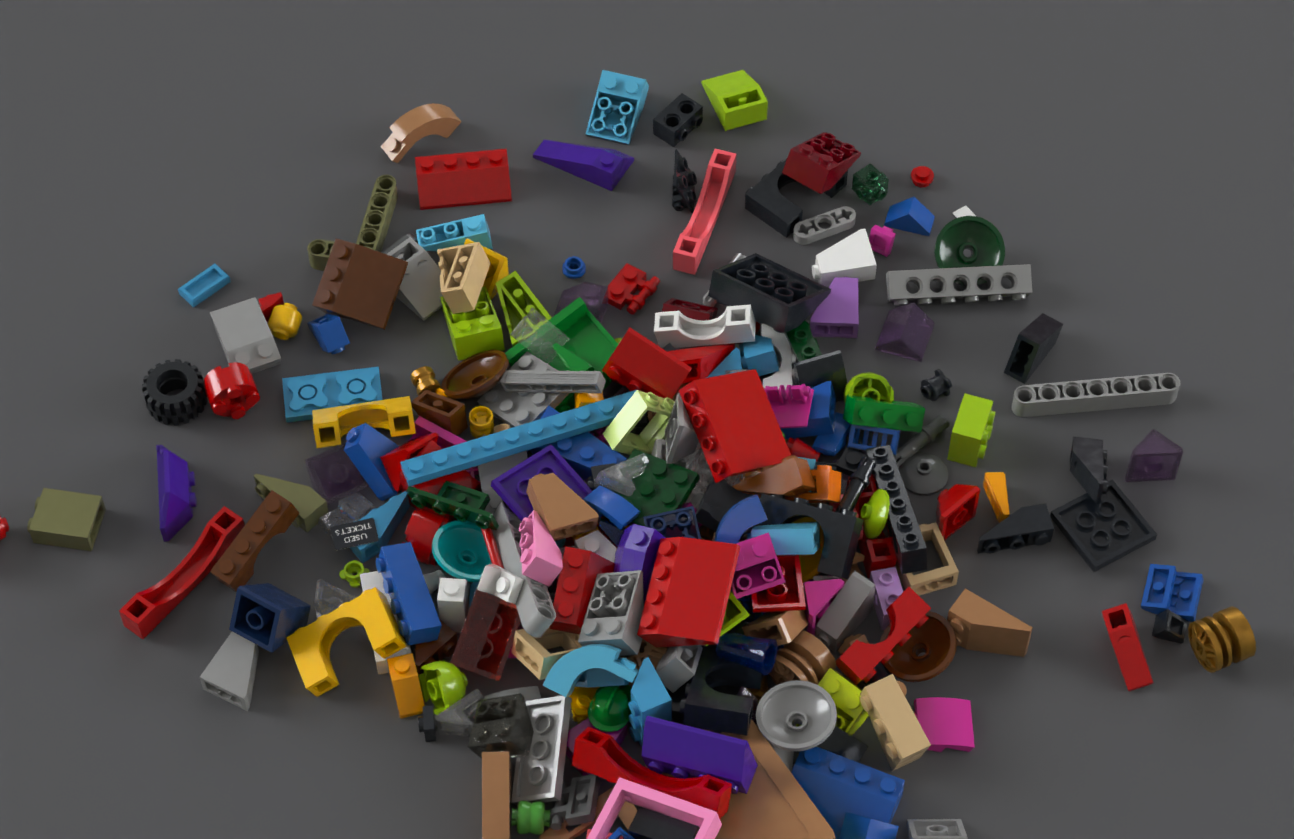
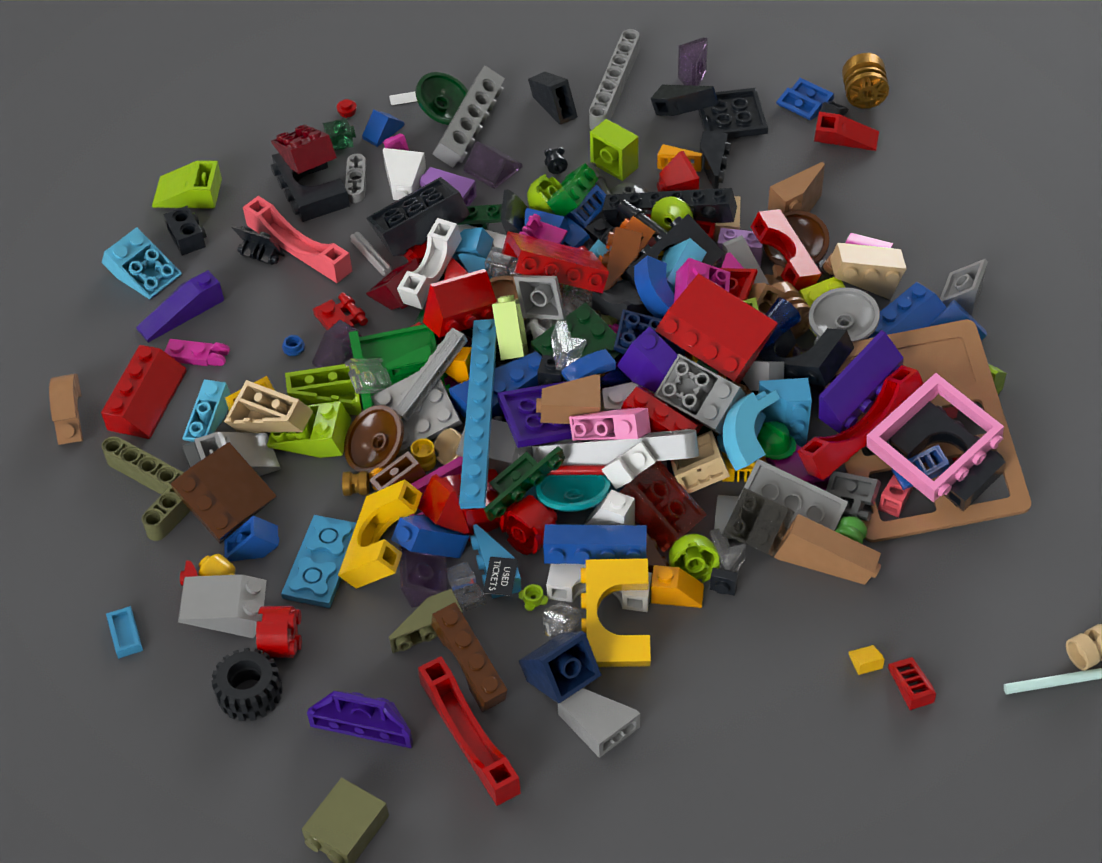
camera: 65 degrees left, 5 degrees down
none -> dark pink hinge [164,339,230,366]

